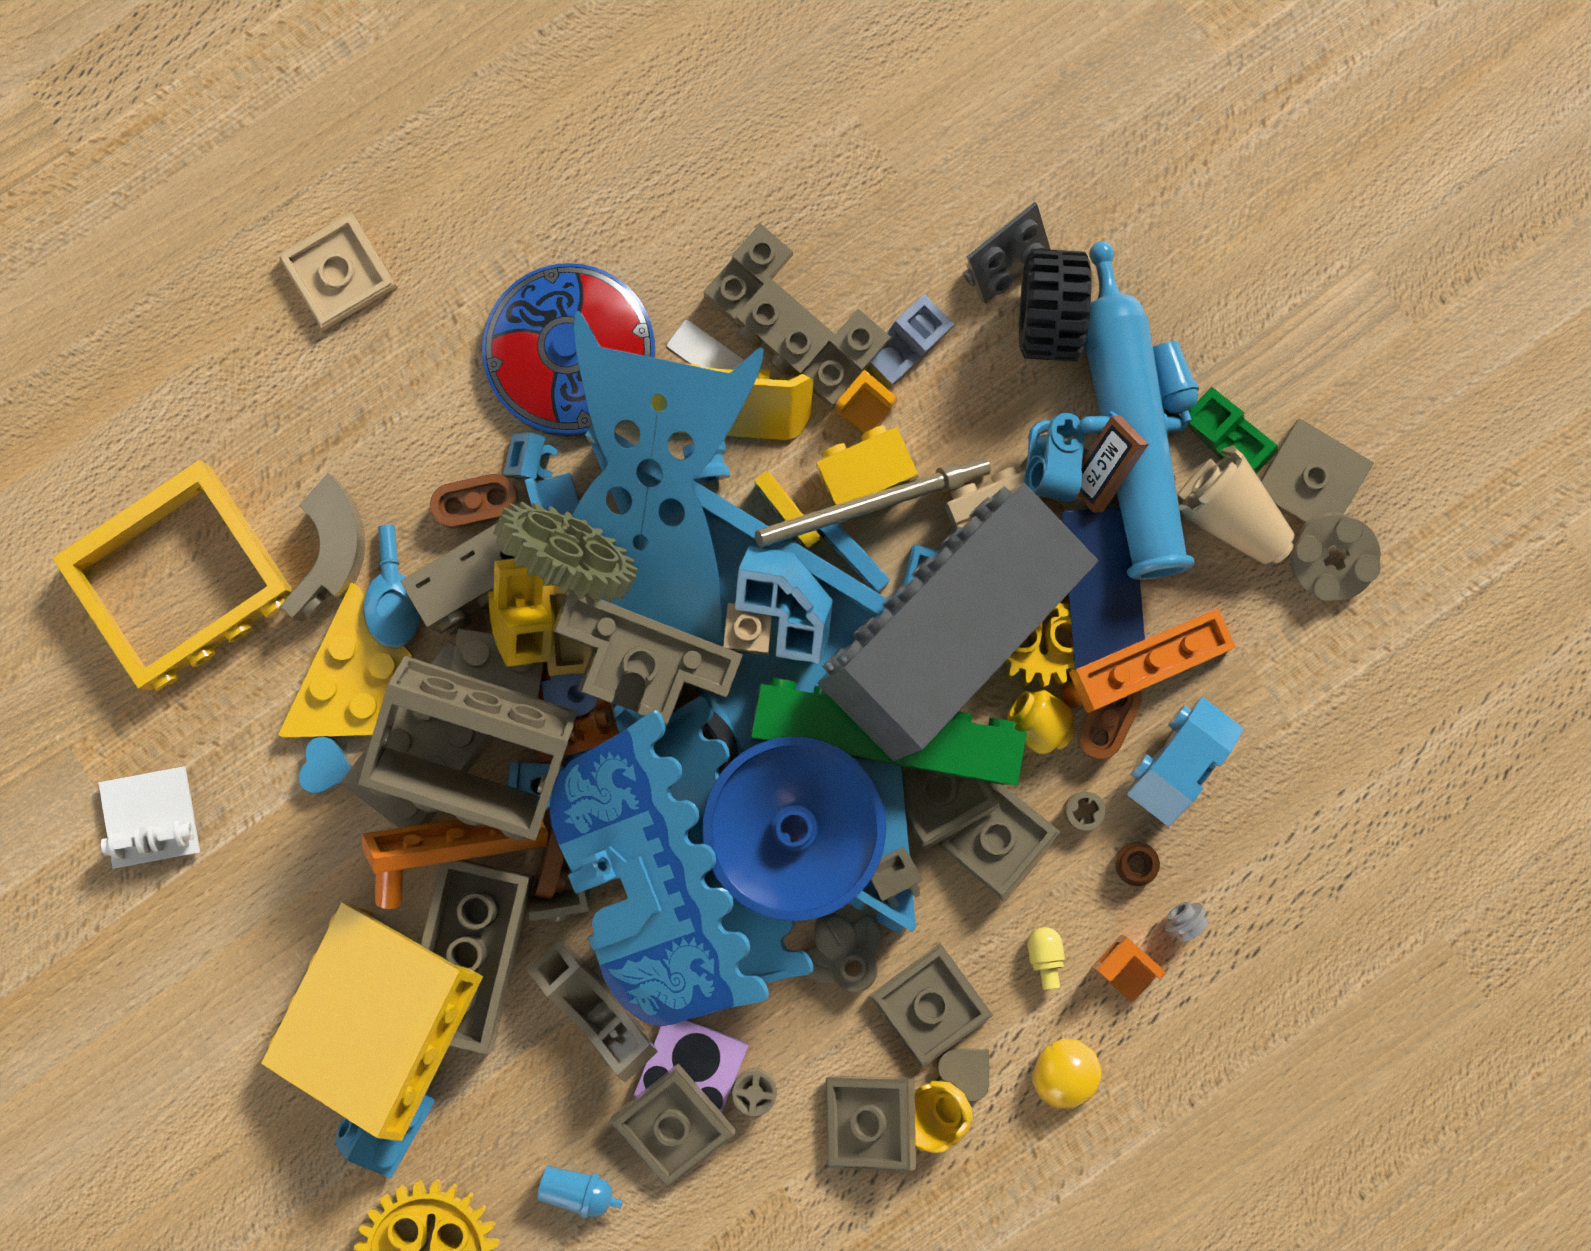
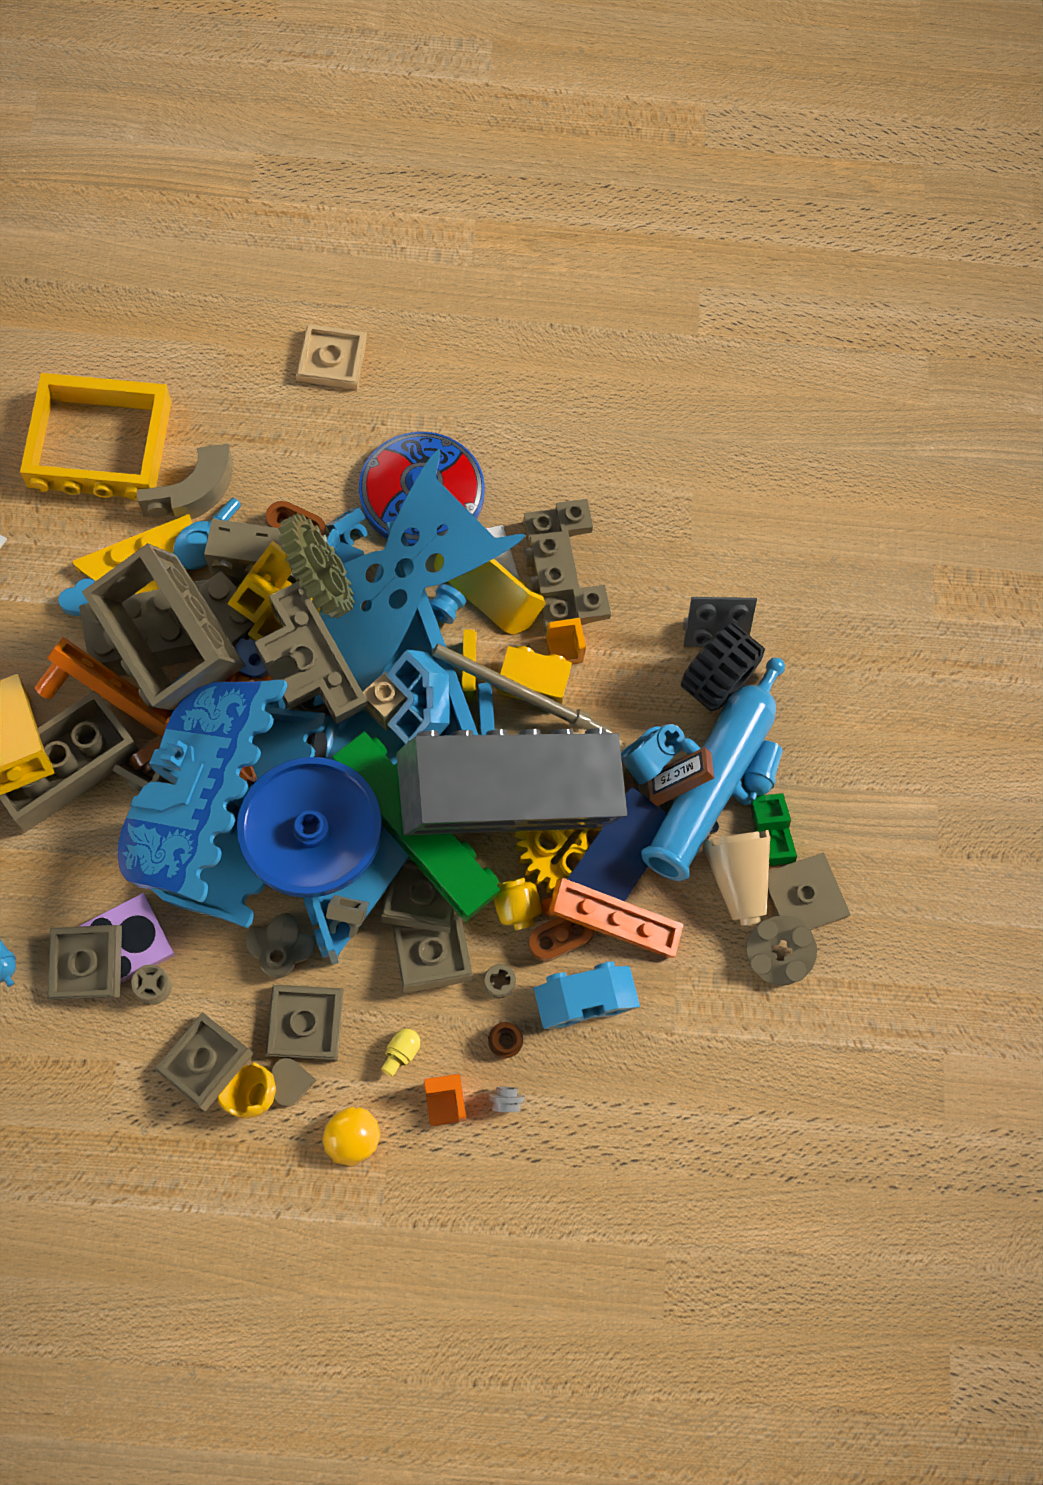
camera: 30 degrees right, 15 degrees down
dark tan arch [527,939,658,1082] -> none
sand blue slope [867,294,955,390] -> none

